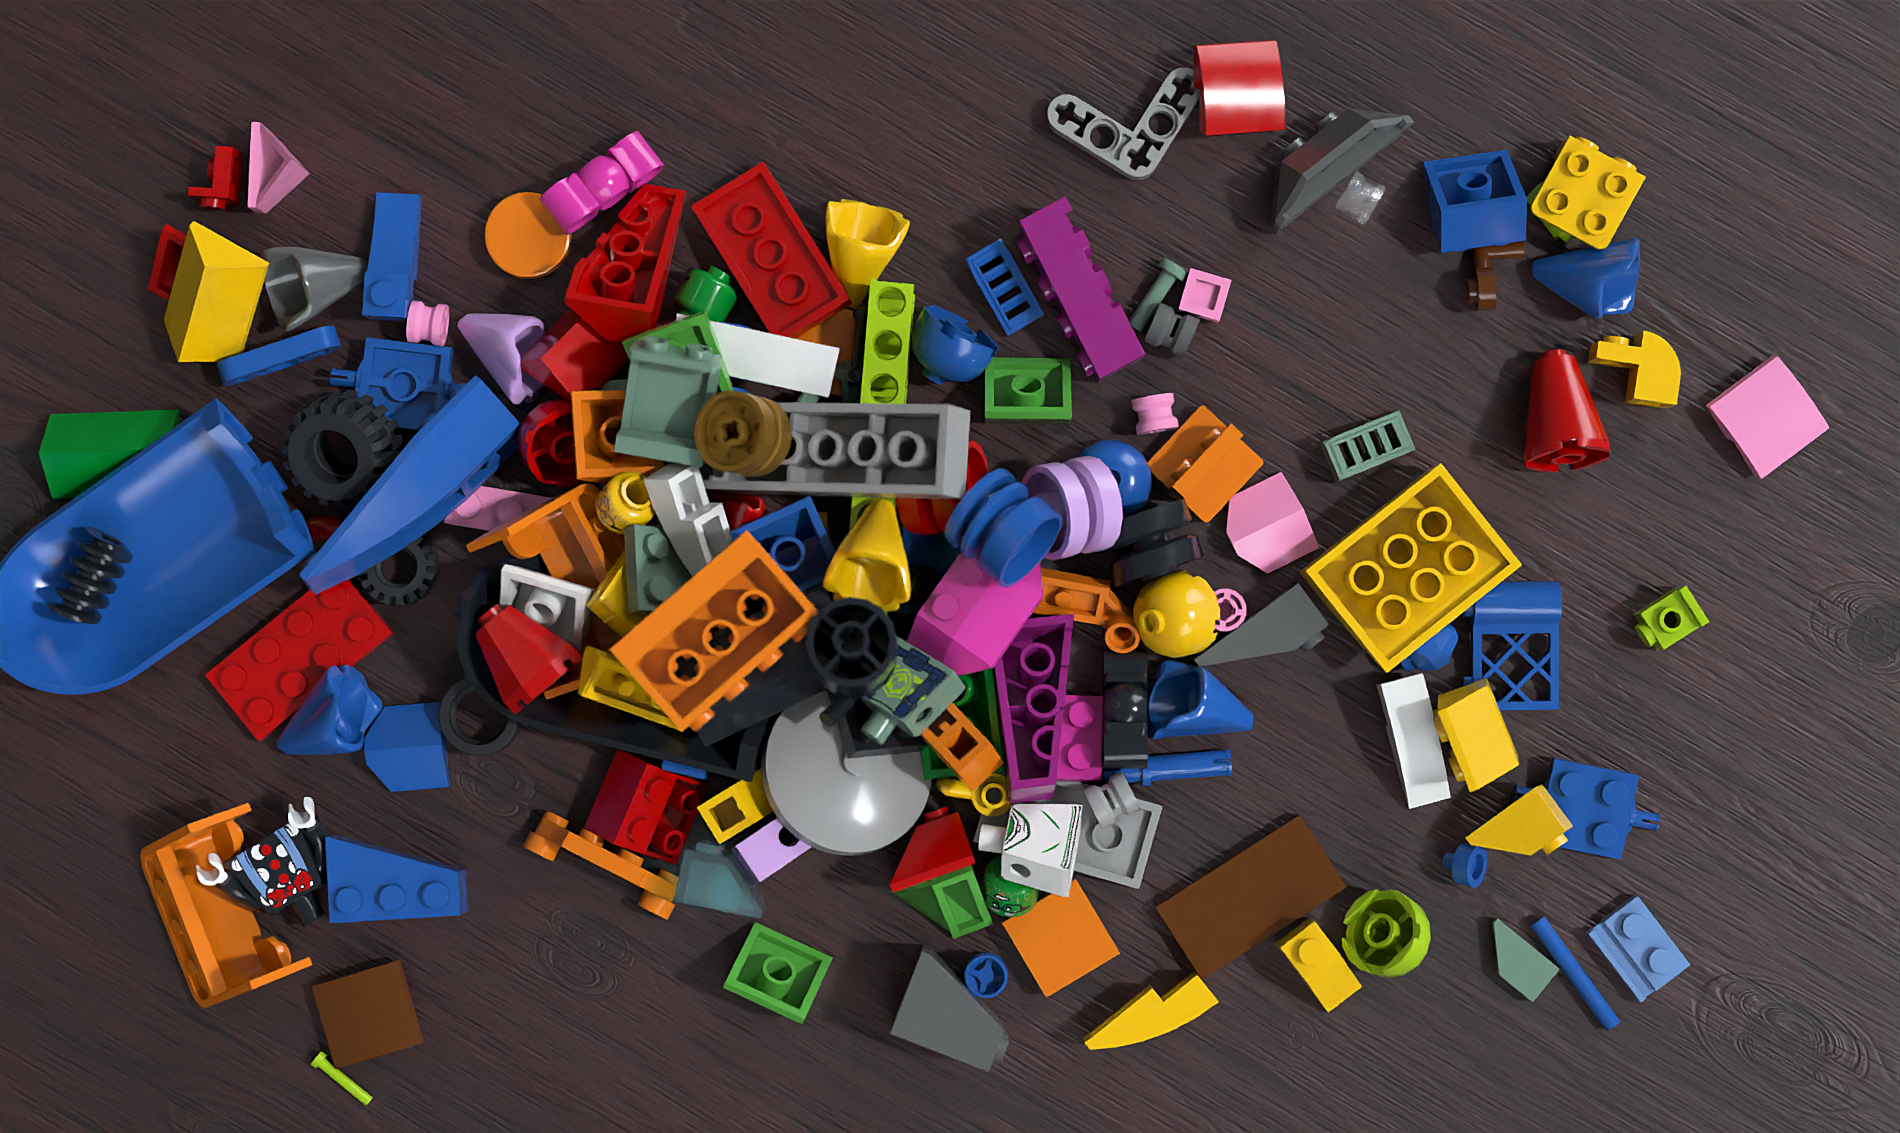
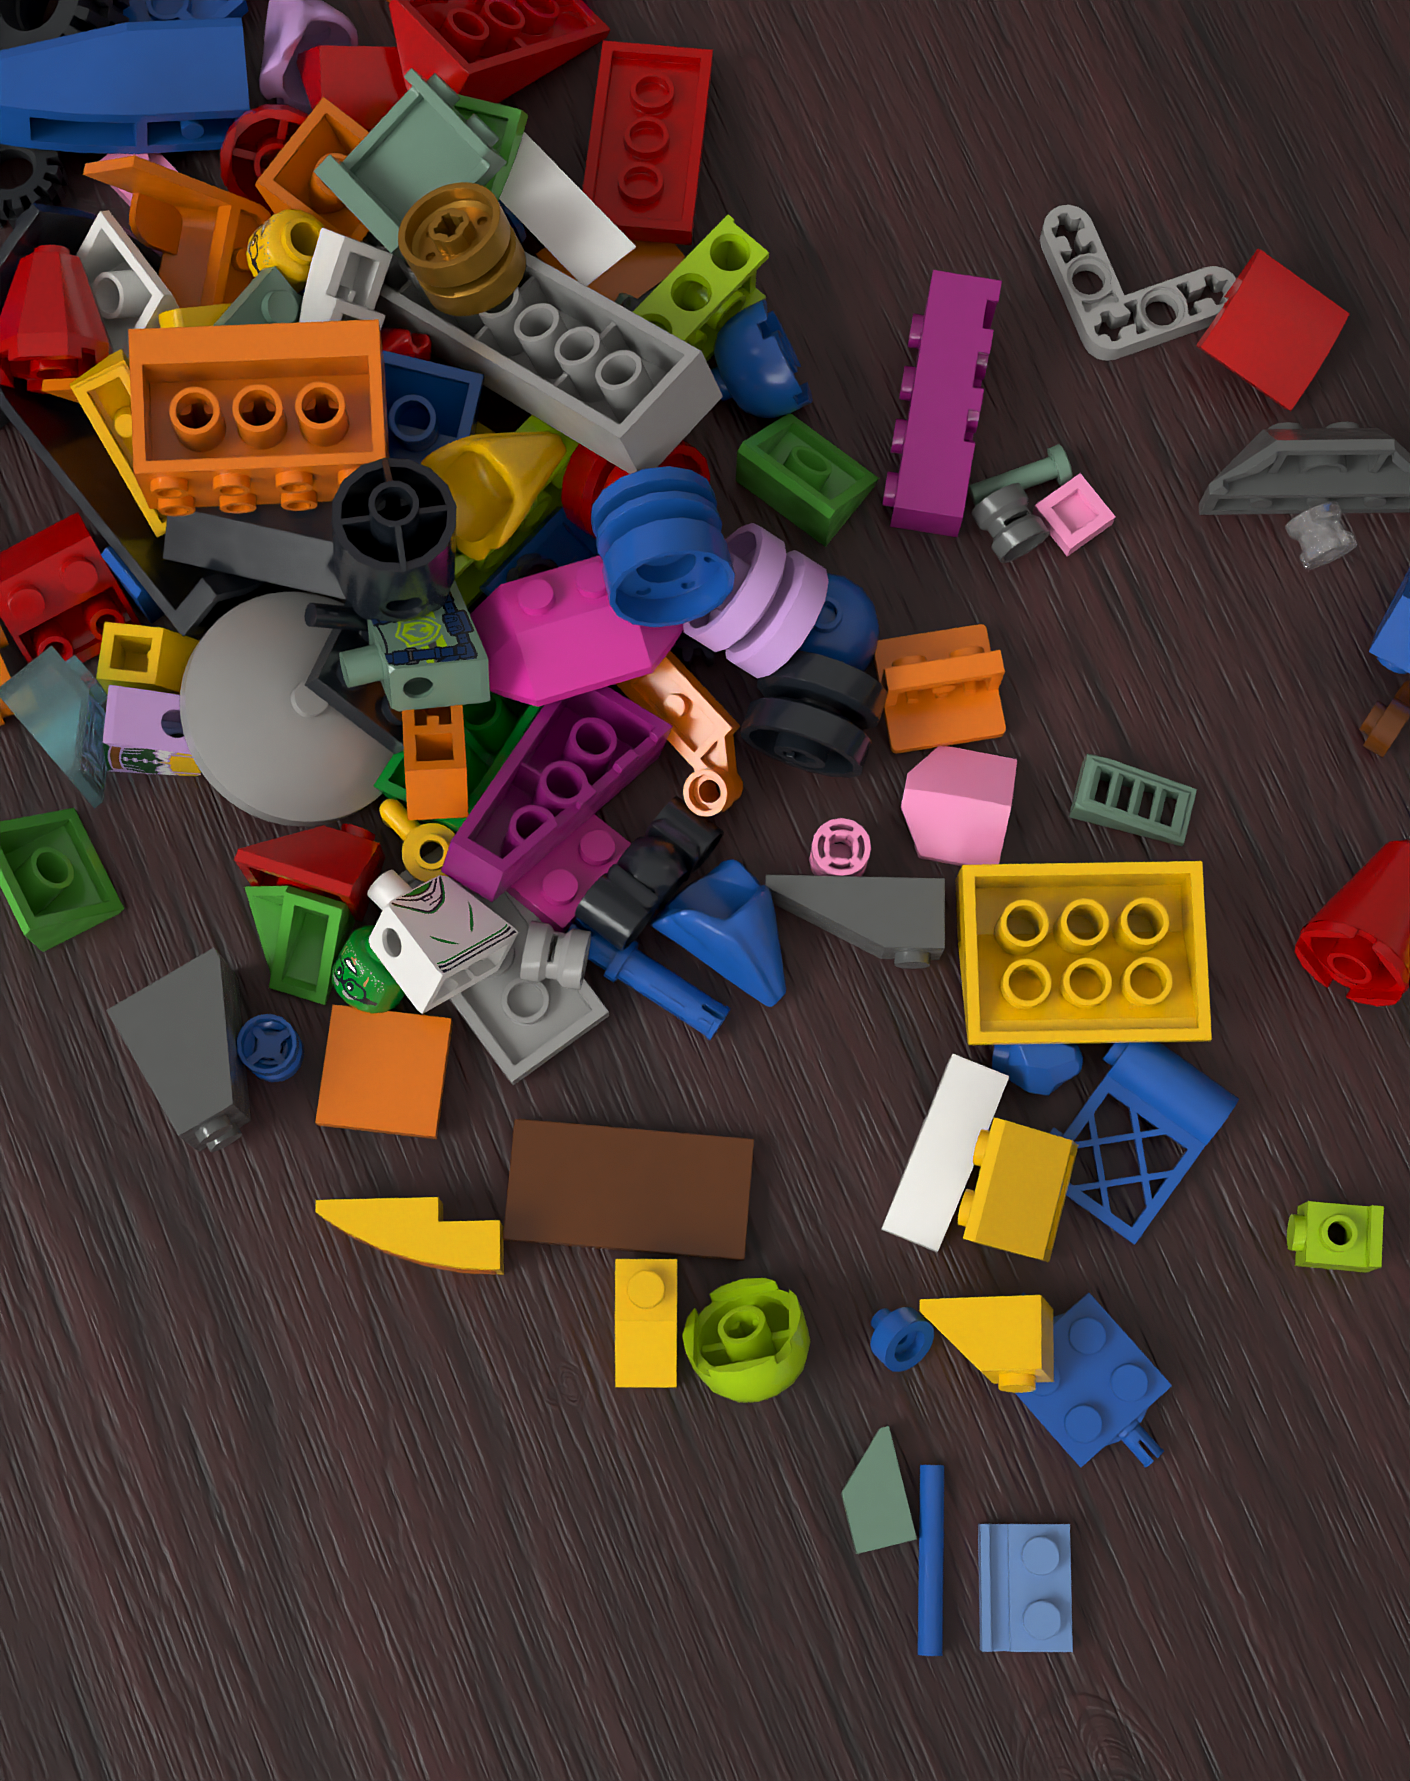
camera: 30 degrees right, 10 degrees down
green head [673,266,737,322] -> none
yellow hat [825,199,910,309] -> none
blue slope [964,239,1044,337] -> none
bright pink wheel [1131,393,1179,435] -> none
yellow cylinder [1133,570,1220,658] -> none

